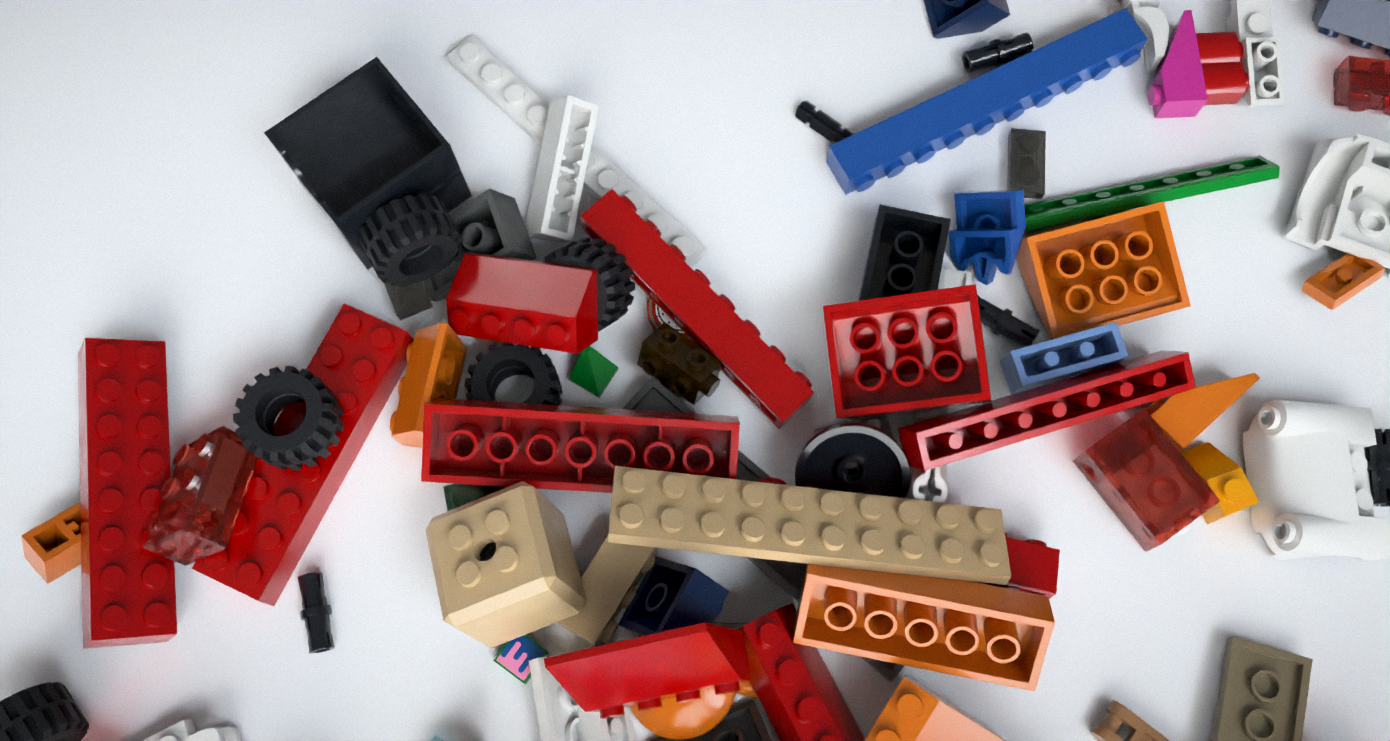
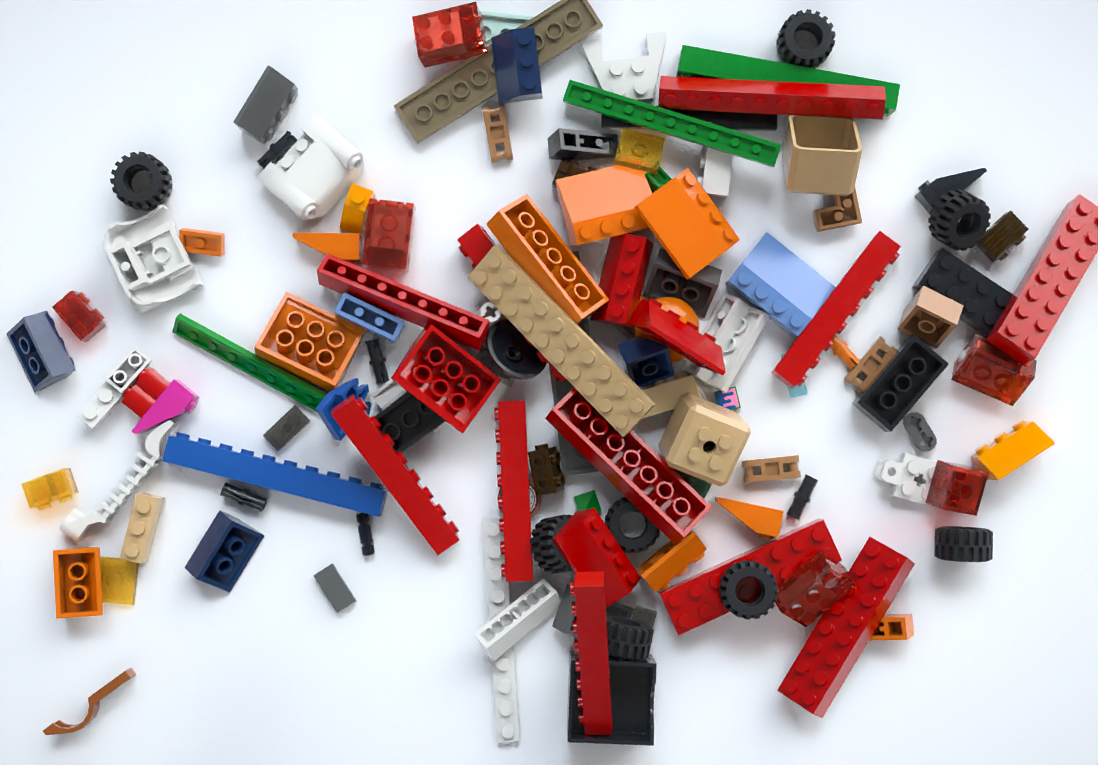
camera: 145 degrees left, 15 degrees up
none -> dark grey tile [313,563,357,613]
none -> red brick [331,394,460,555]
none -> red brick [570,571,612,735]
none -> orange slope [715,496,784,540]
none -> medium nougat plate [742,455,801,483]

